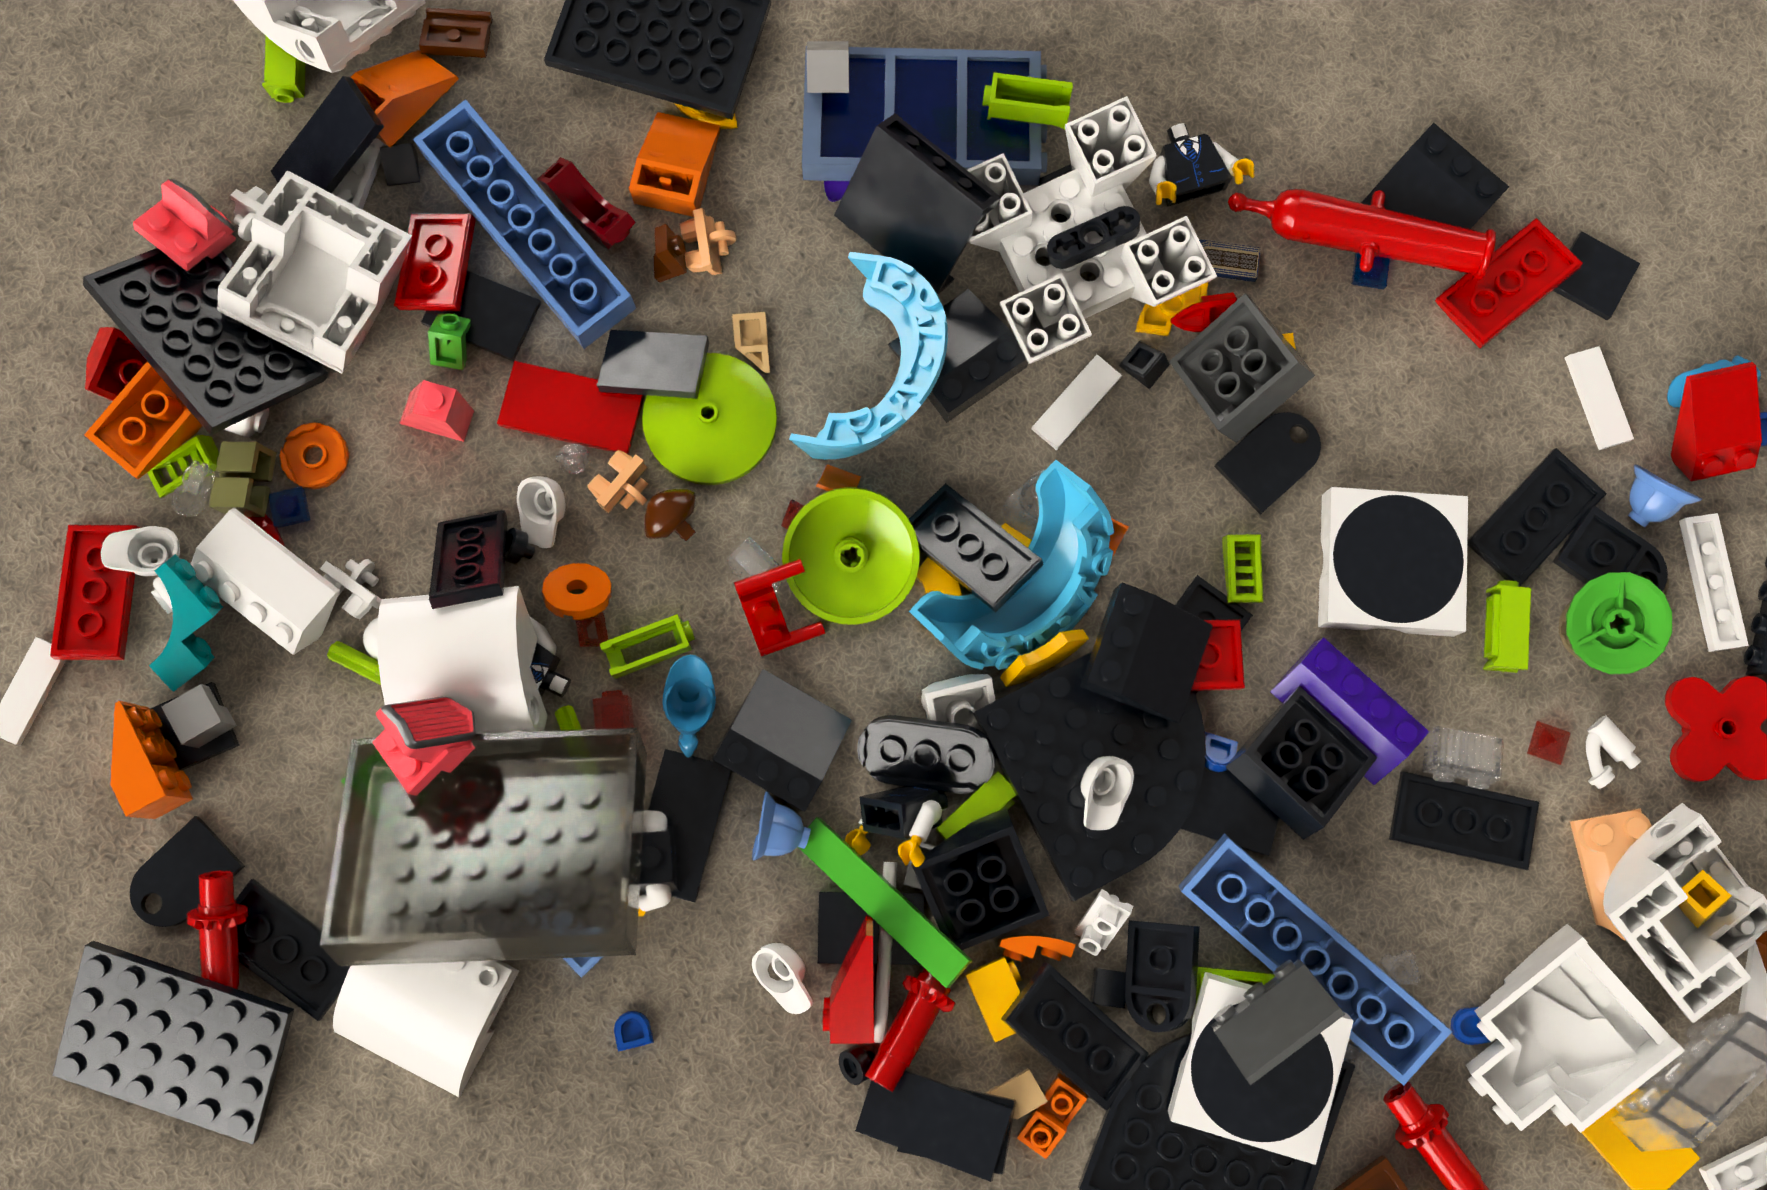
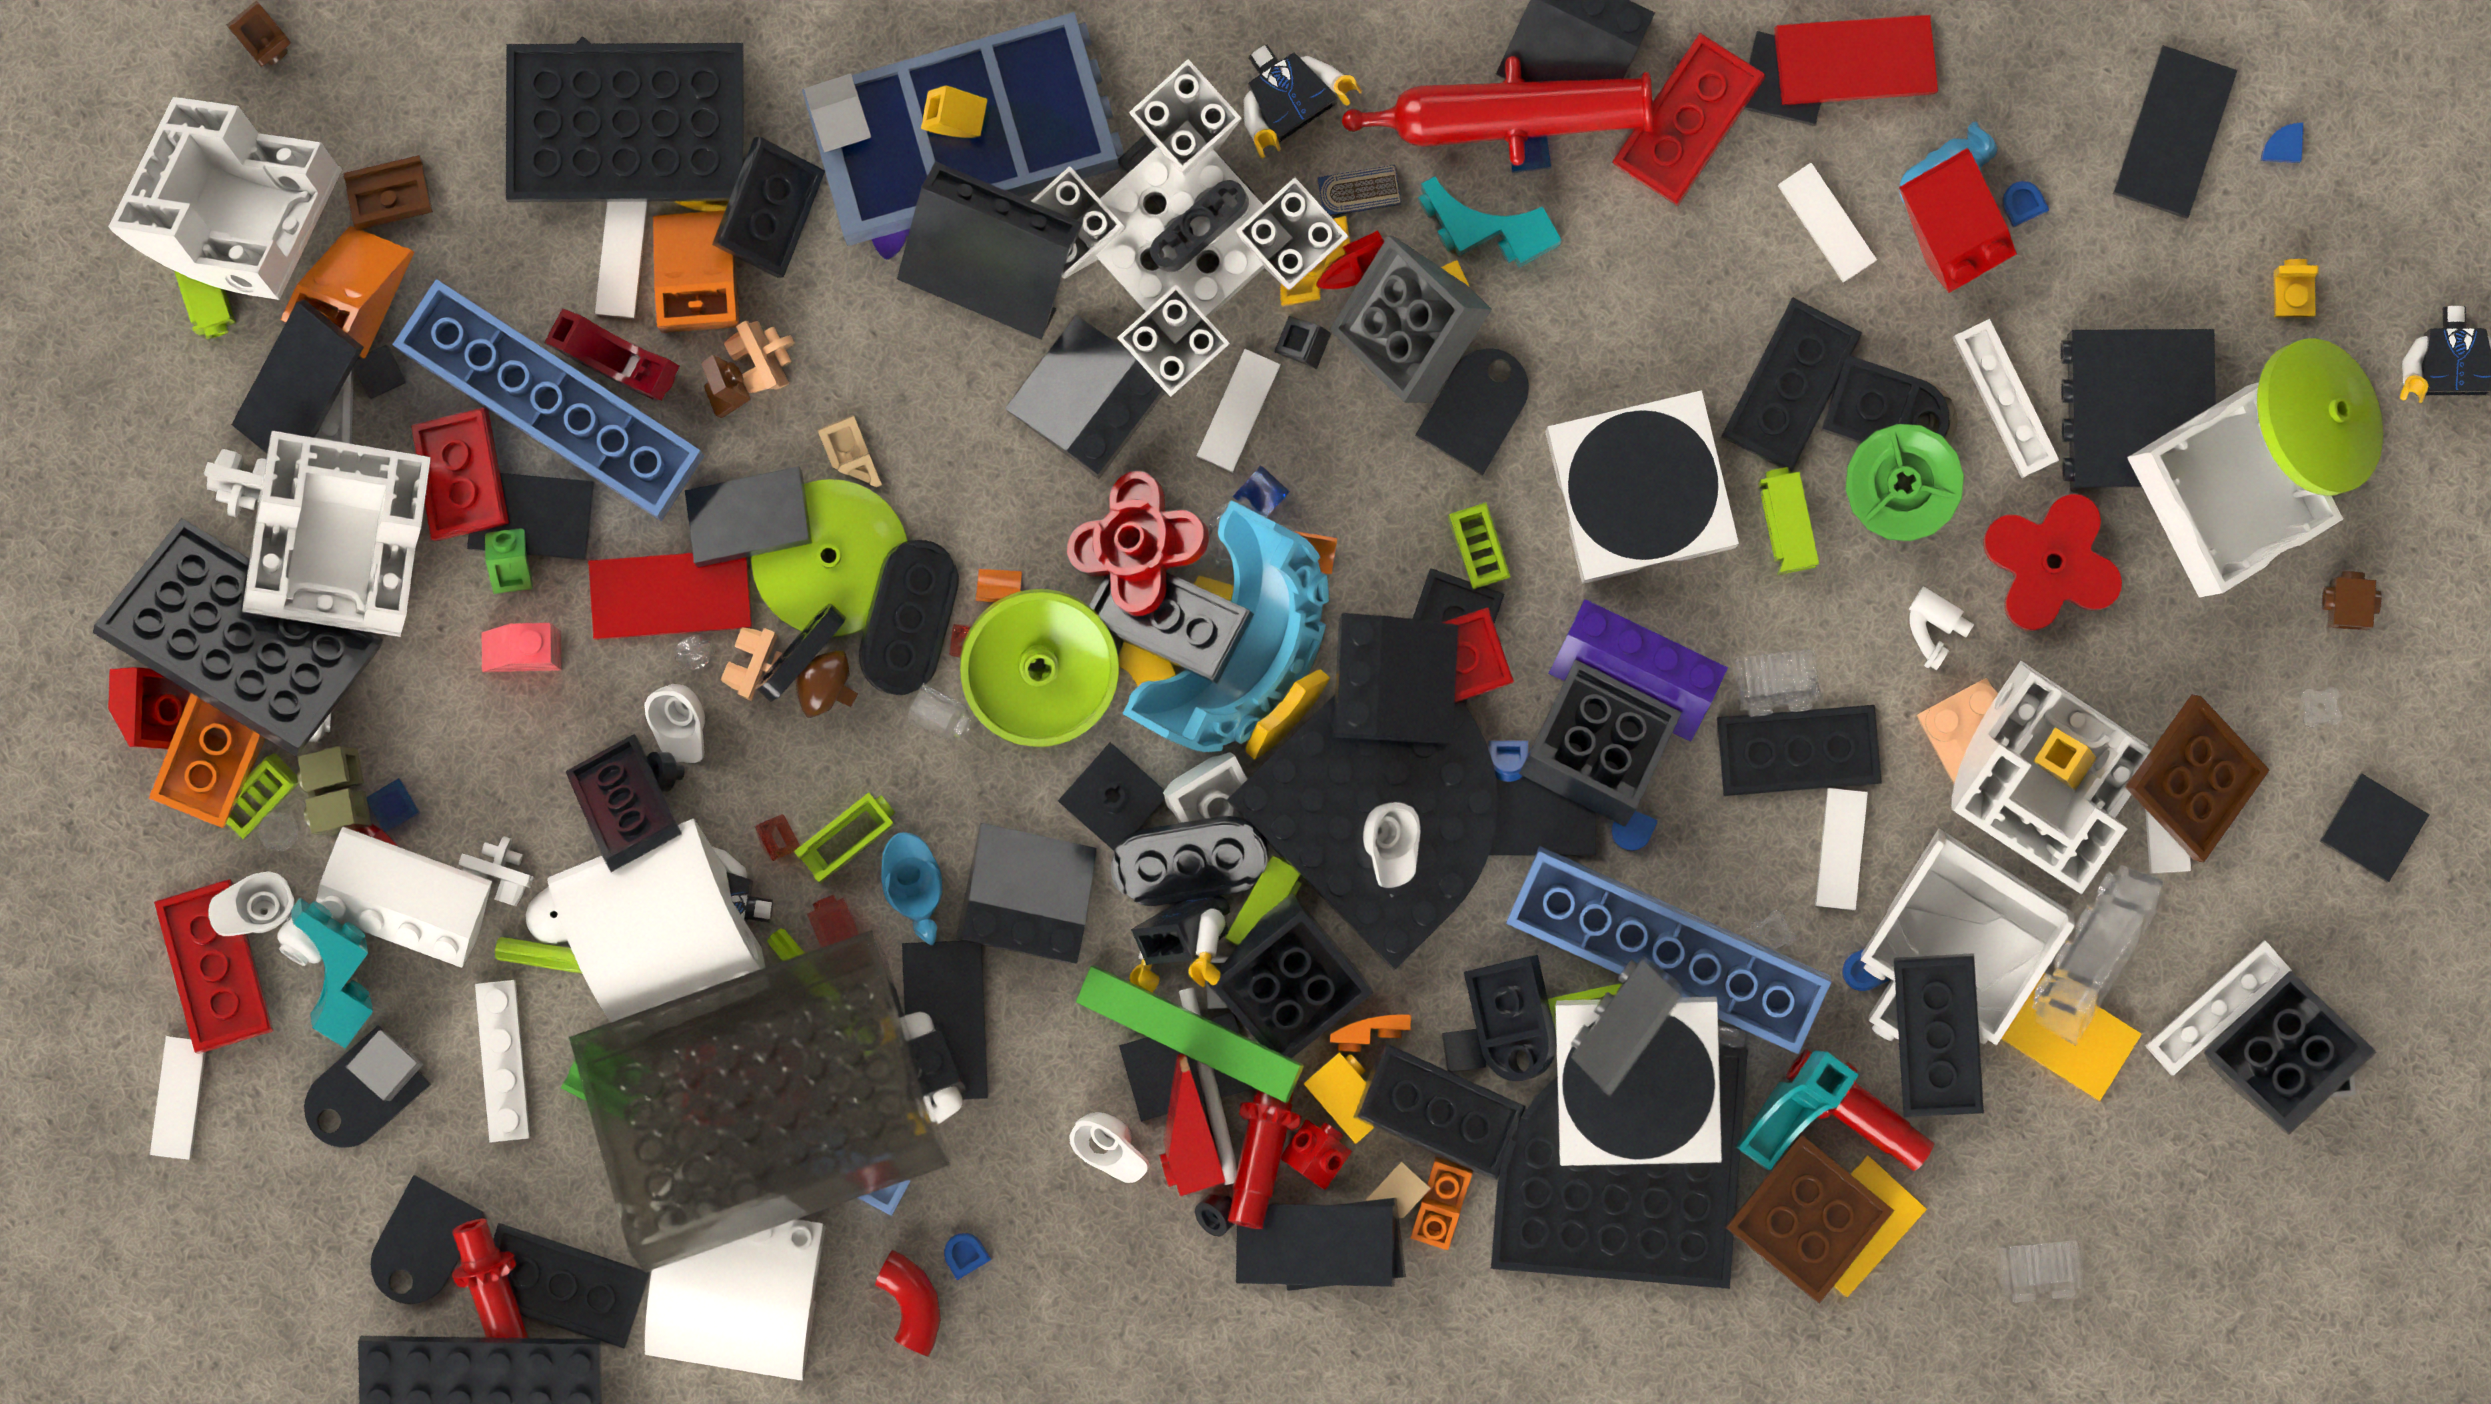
camera: 15 degrees left, 5 degrees up
orange slope [110,701,193,819] -> none
coral piece [133,179,236,271] -> none
clear plate [182,460,214,496] -> none
orange tile [279,422,349,490] -> none
coral piece [372,697,476,796] -> none
orange tile [542,563,612,620] -> none
red plate [734,559,826,657] -> none
medium blue hat [752,791,811,861] -> none
medium azure windscreen [789,252,948,460] -> none
lime window [982,72,1073,130] -> none
white hips [1074,889,1133,956] -> none
clear red slope [1527,721,1570,765] -> none
medium blue hat [1628,464,1702,527] -> none
none -> white plate [475,980,530,1142]
none -> white tile [595,202,648,319]
none -> black tile [712,137,825,278]
none -> black beam [755,603,846,702]
none -> black tile [859,540,959,695]
none -> red cylinder [875,1250,941,1357]
none -> yellow brick [921,85,987,138]
none -> black tile [1058,742,1165,851]
none -> plant [1067,471,1209,616]
none -> clear blue plate [1233,465,1290,517]
none -> red brick [1281,1119,1353,1190]
none -> teal arch [1418,176,1562,268]
none -> blue tile [1611,811,1658,851]
none -> teal arch [1735,1050,1859,1170]
none -> red tile [1774,15,1938,105]
none -> white tile [1815,788,1868,911]
none -> black tile [1894,953,1984,1117]

